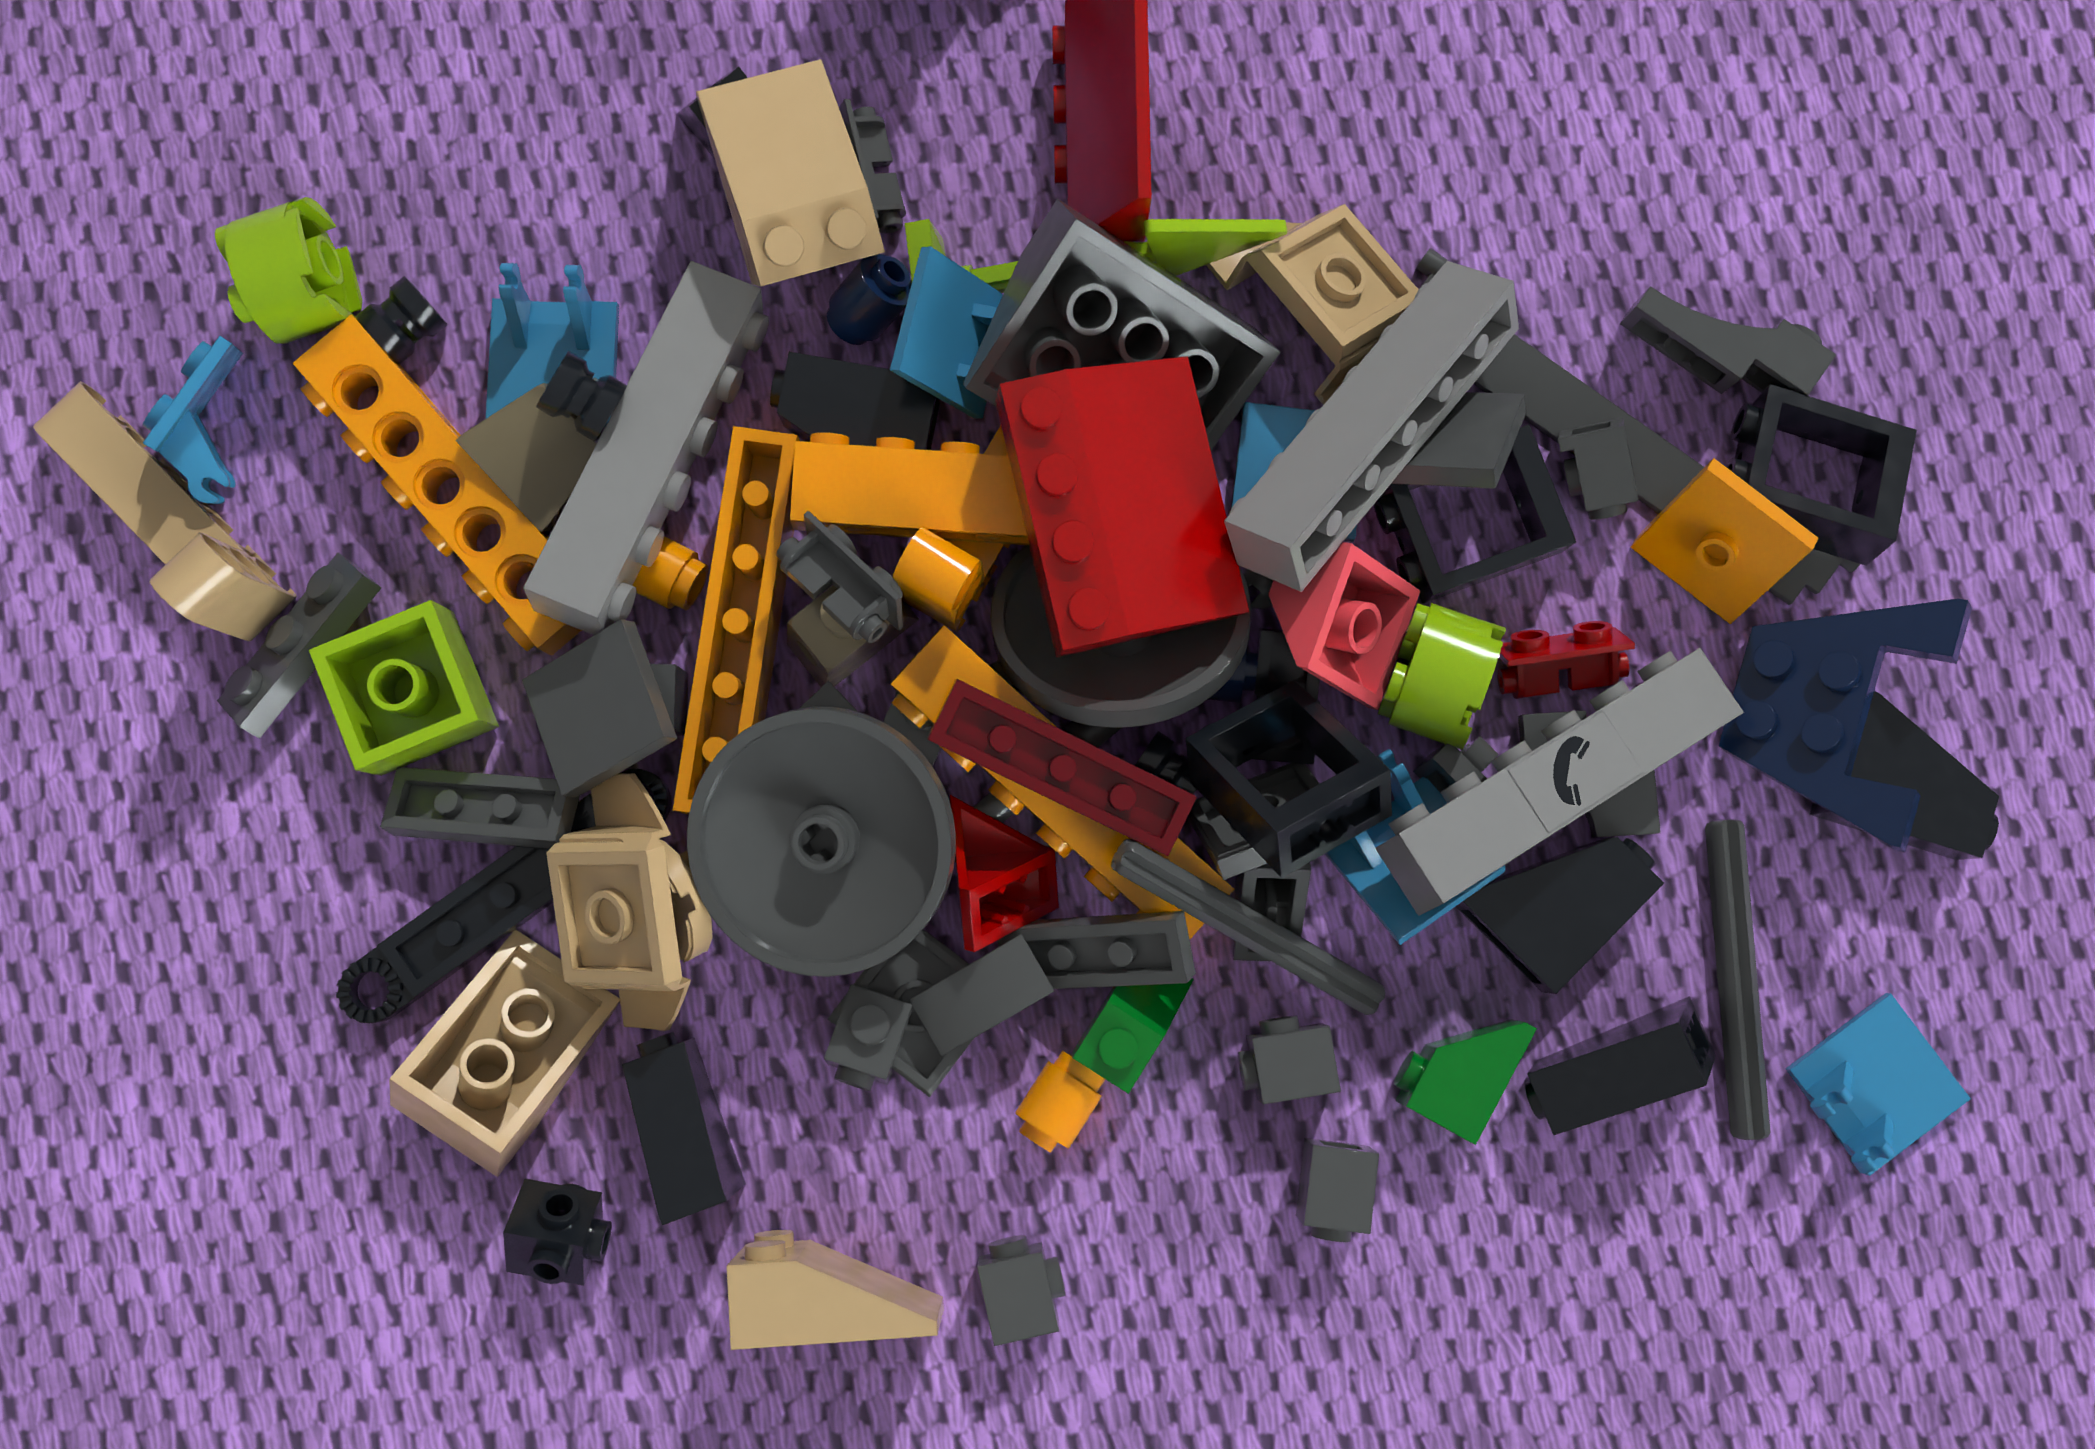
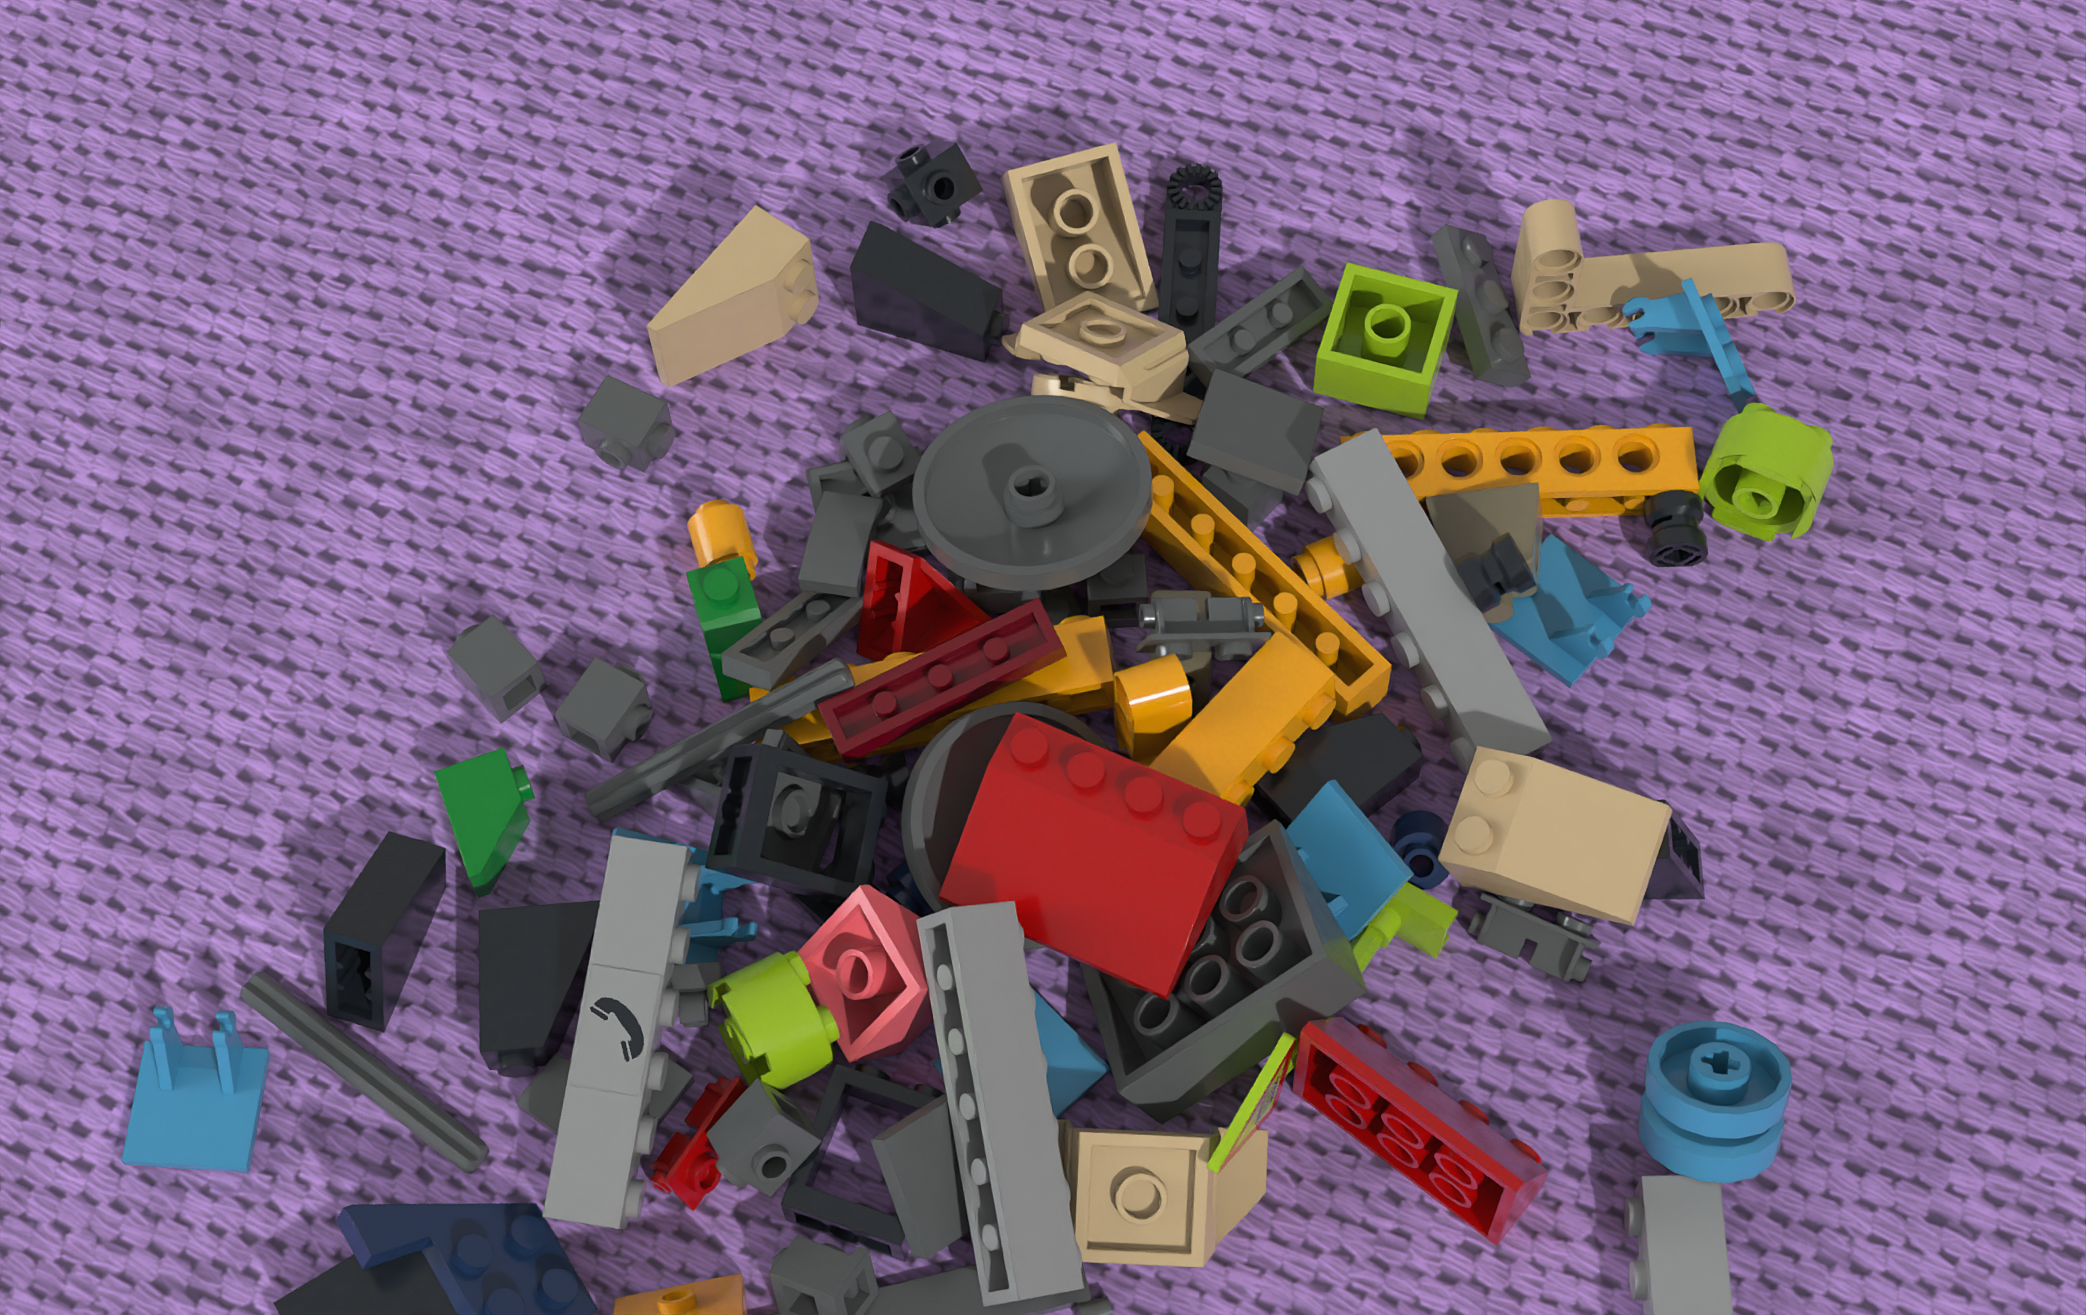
camera: 135 degrees right, 20 degrees down
none -> dark grey brick [706,1078,822,1197]

